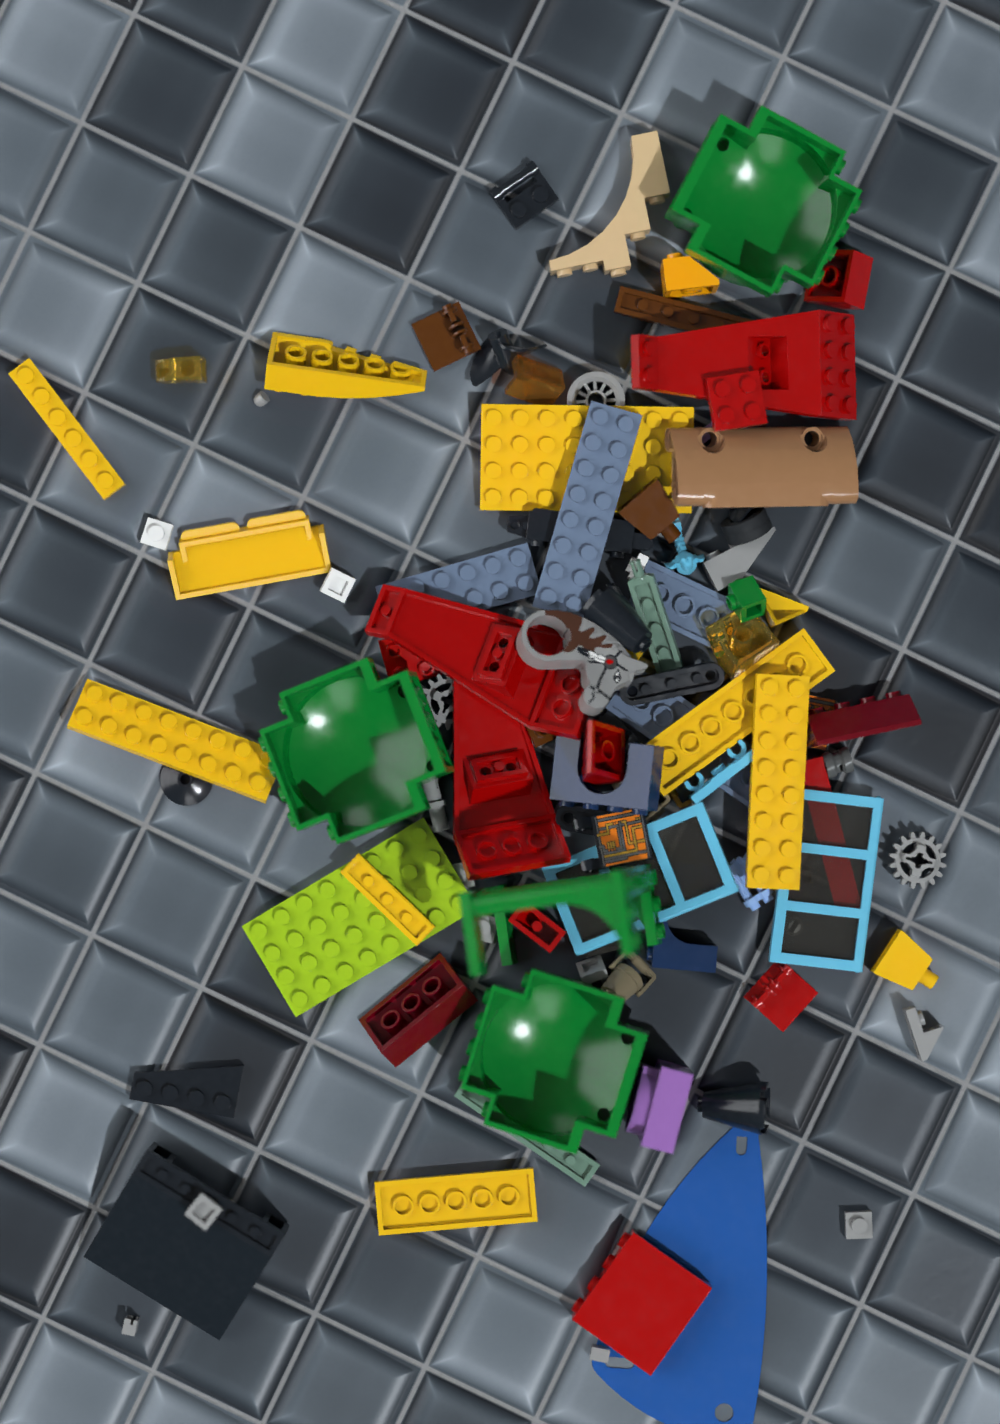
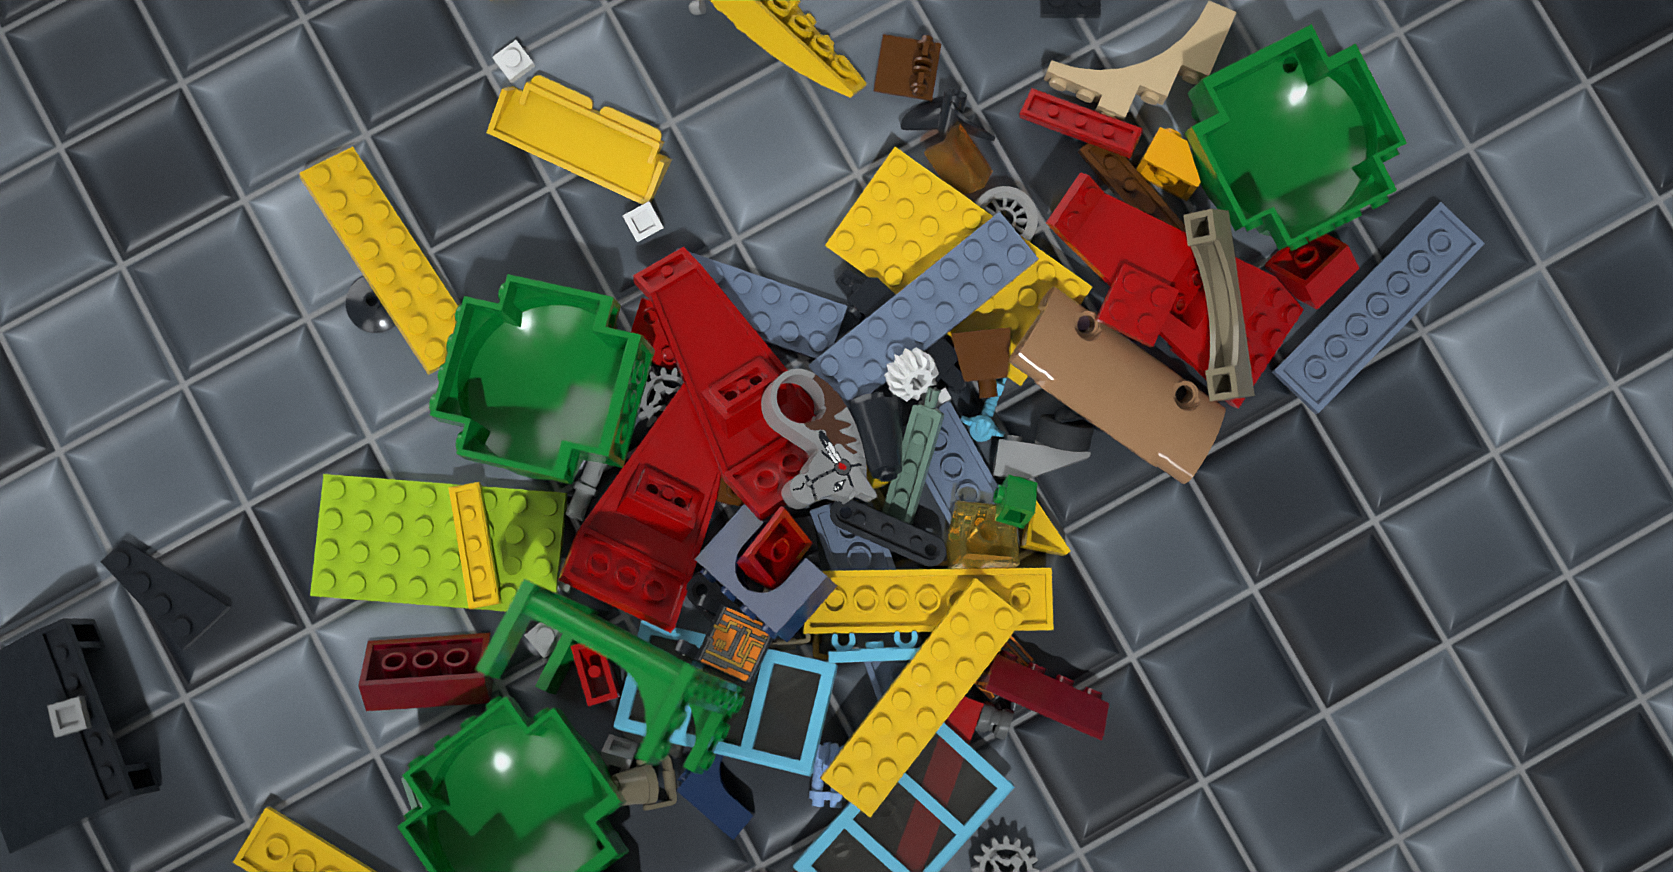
camera: 35 degrees right, 5 degrees down
none -> white gear [884,347,939,401]
none -> red tile [1019,88,1142,158]
none -> dark tan arch [1184,209,1255,401]
none -> sand blue plate [1272,202,1485,415]

